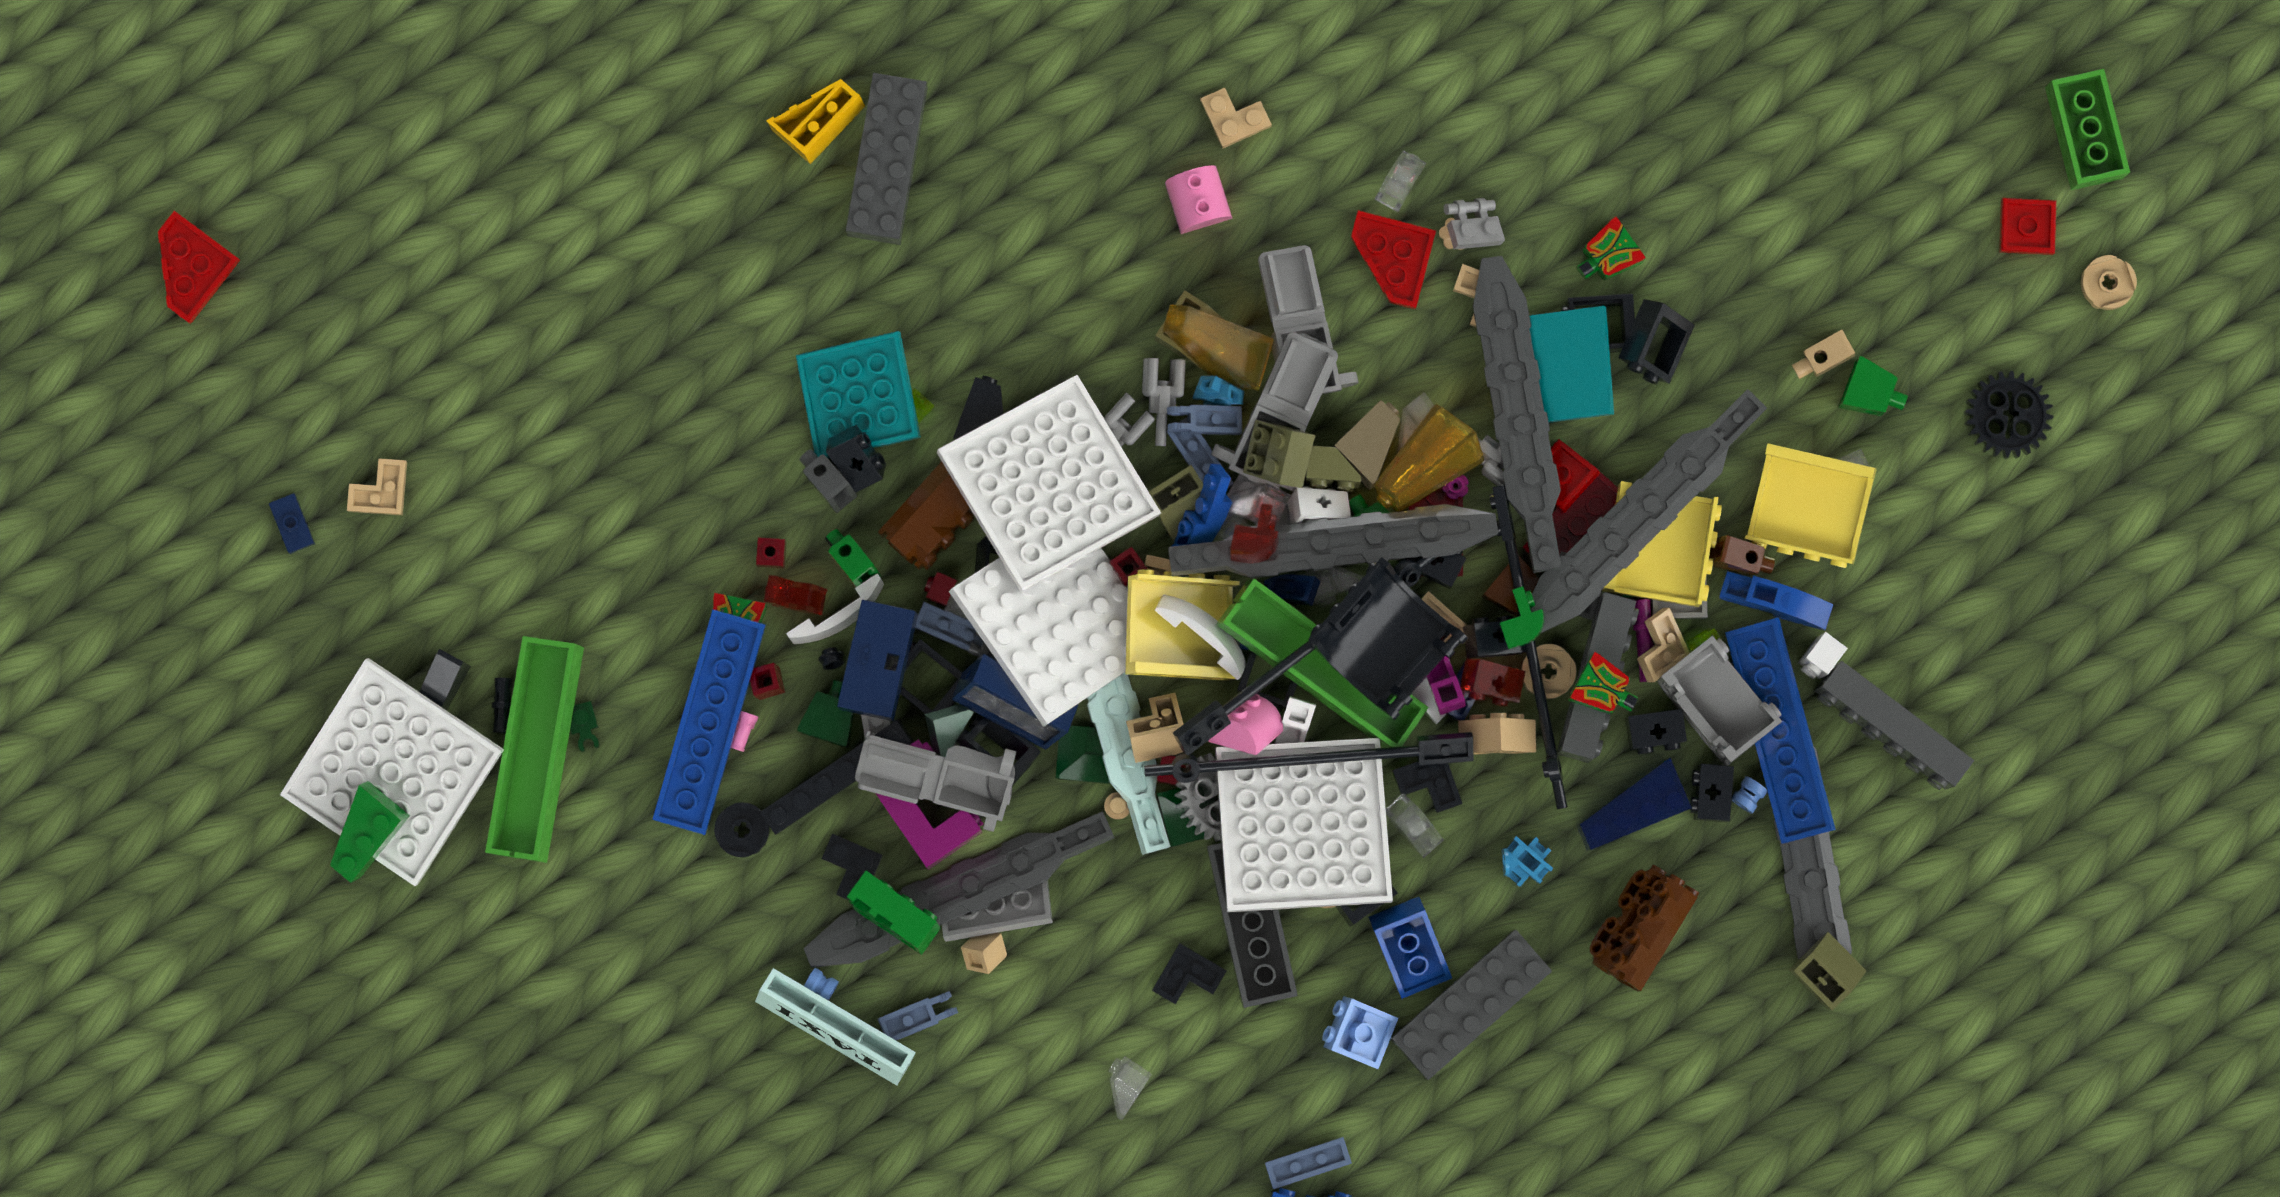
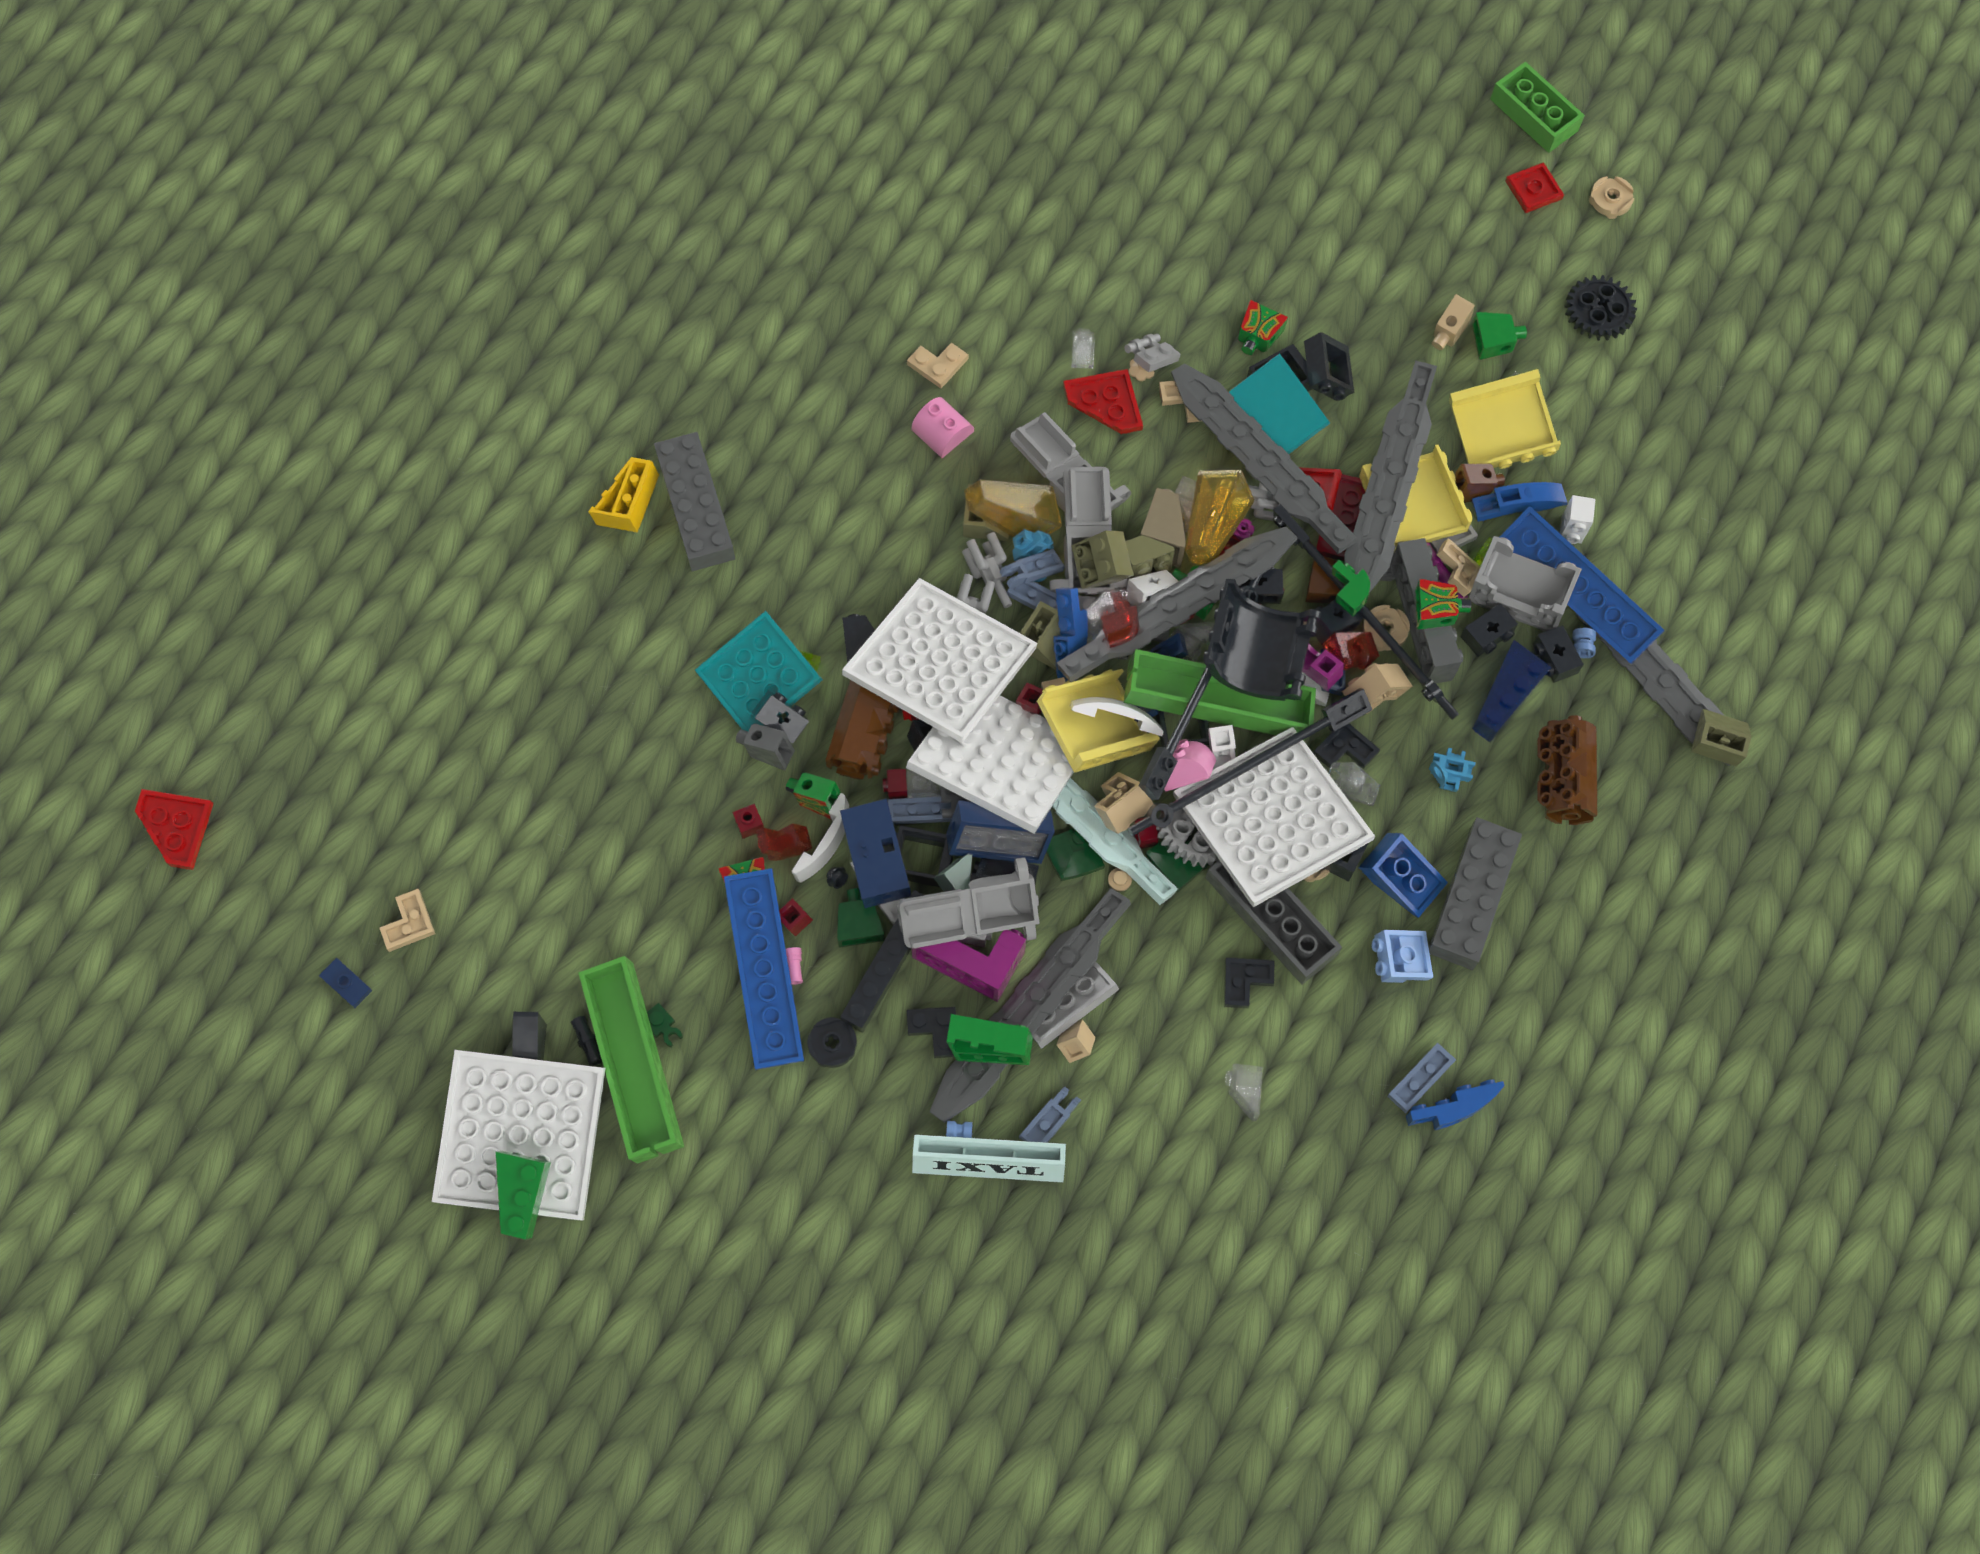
camera: 25 degrees left, 15 degrees down
dark grey brick [1814,661,1975,790] -> none

